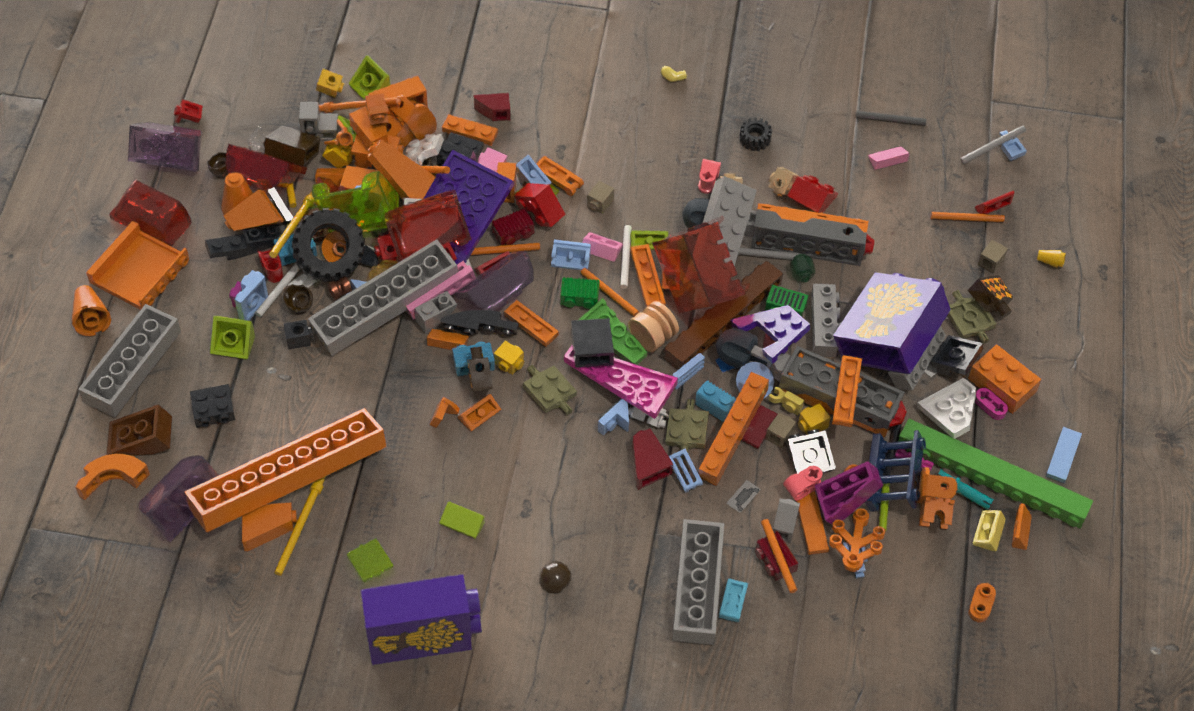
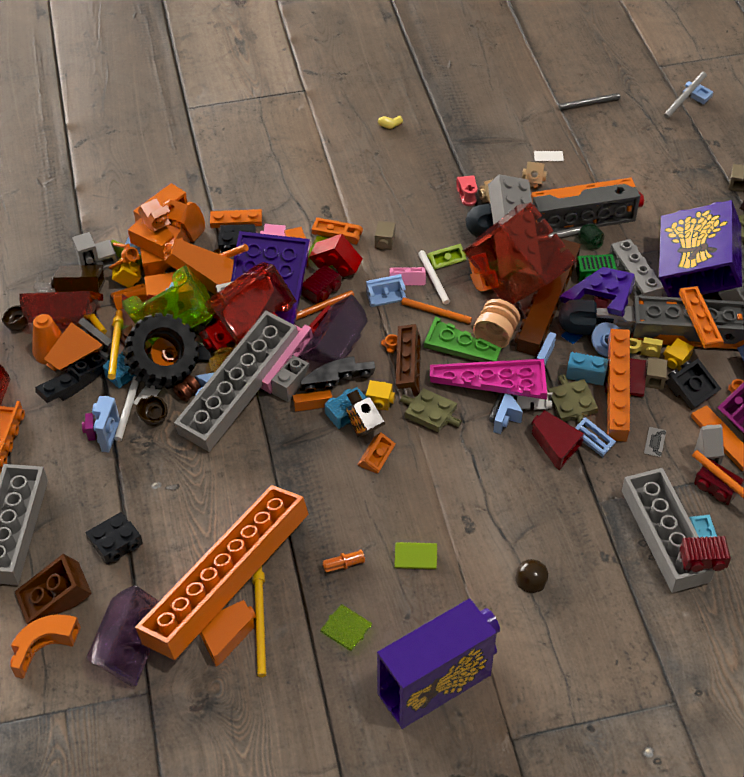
camera: 20 degrees left, 5 degrees down
lime slope [210,315,255,359] -> none
red piece [257,248,284,283] -> none
black brick [284,320,314,350] -> none
yellow brick [316,69,344,98] -> none
orange bar [319,97,401,113] -> none
lime slope [348,55,390,100] -> none
white plate [404,134,444,166] -> none
orange tile [429,397,460,428] -> none
dark red slope [474,93,511,121] -> none
orange plate [504,300,559,347] -> none
light blue slope [516,155,552,185] -> none
green brick [560,277,600,309] -> none
black brick [571,318,614,368] -> none
orange plate [630,244,666,307] -> none
black tyre [739,118,772,151] -> none
coral piece [783,466,822,501] -> none
red slope [787,175,838,213] -> none
bright pink slope [868,147,909,170] -> none
orange bar [931,212,1005,222] -> none
red slope [975,191,1015,214] -> none
none -> orange axle [322,550,365,572]
none -> orange plate [381,334,397,353]
none -> reddish brown fence [396,324,421,397]
none -> white sticker [534,151,564,161]
none -> dark red brick [680,536,731,572]

